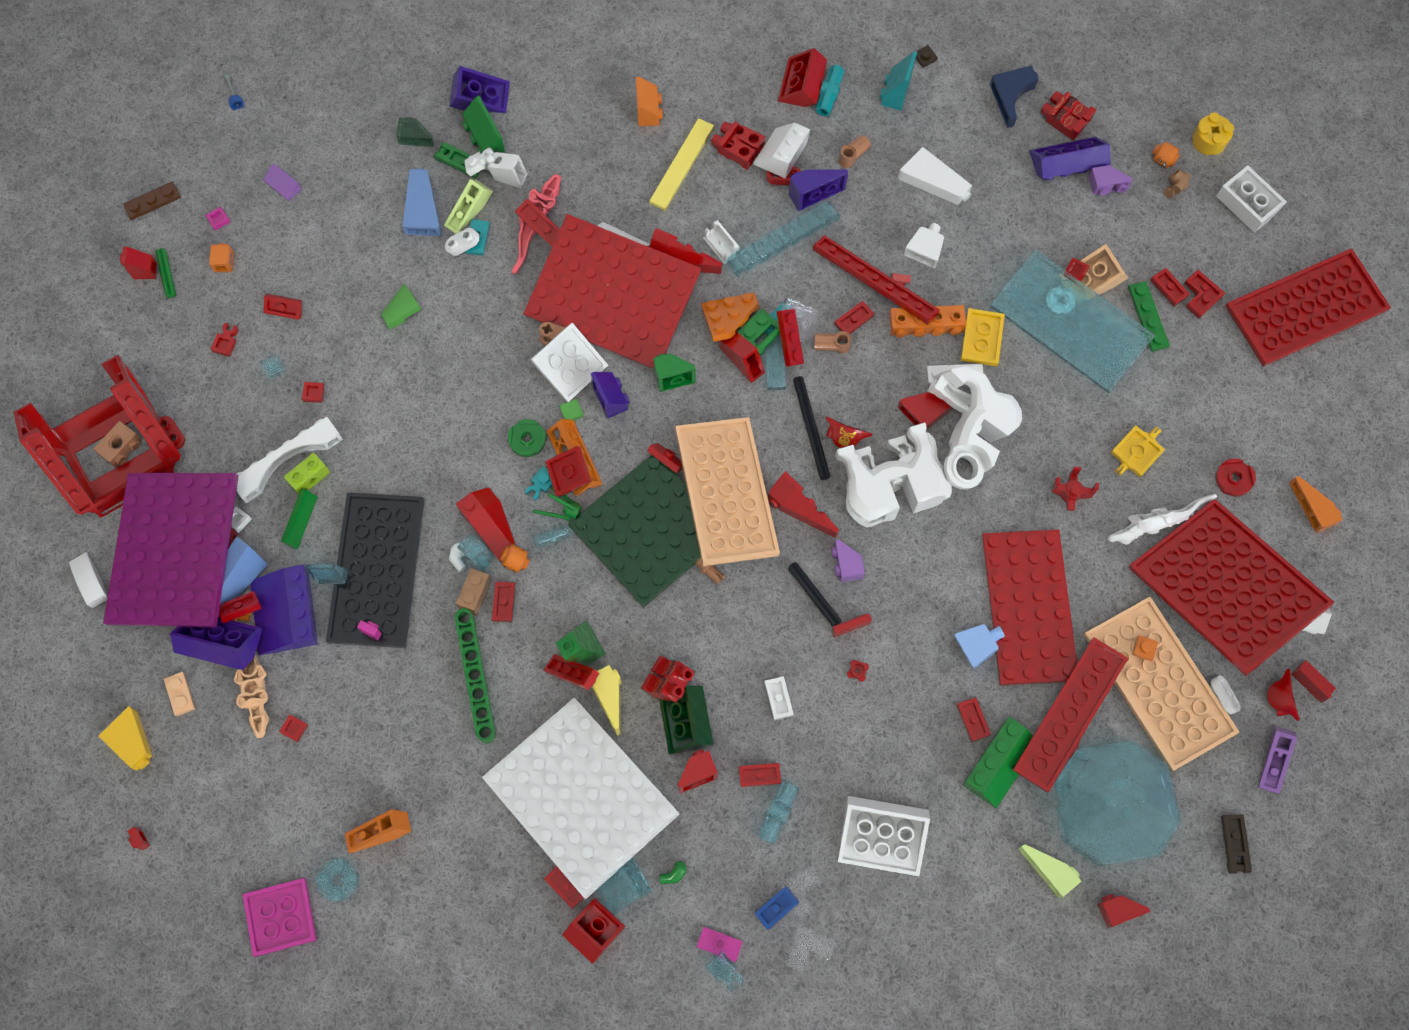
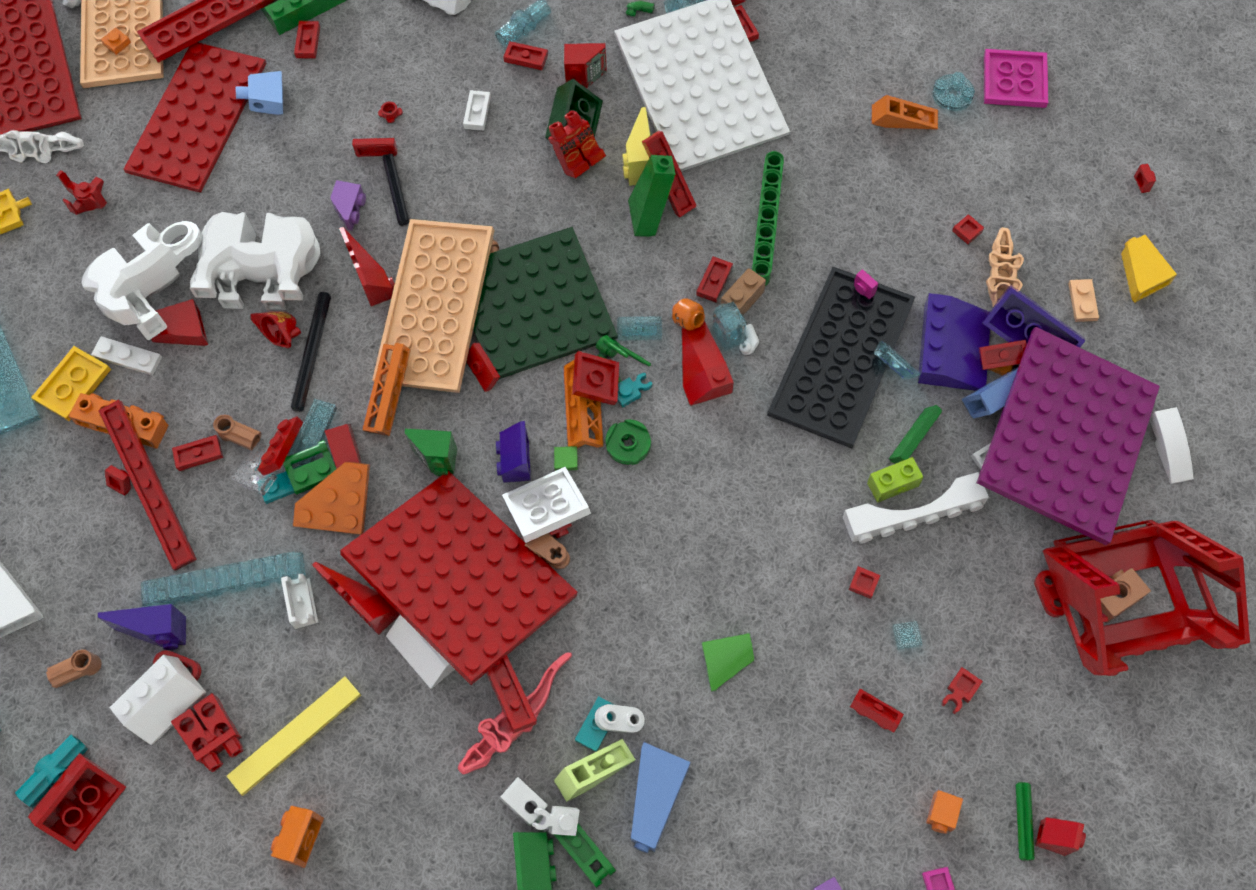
camera: 155 degrees left, 5 degrees down
white torso [904,223,944,268] -> none
none -> orange fence [362,343,411,436]

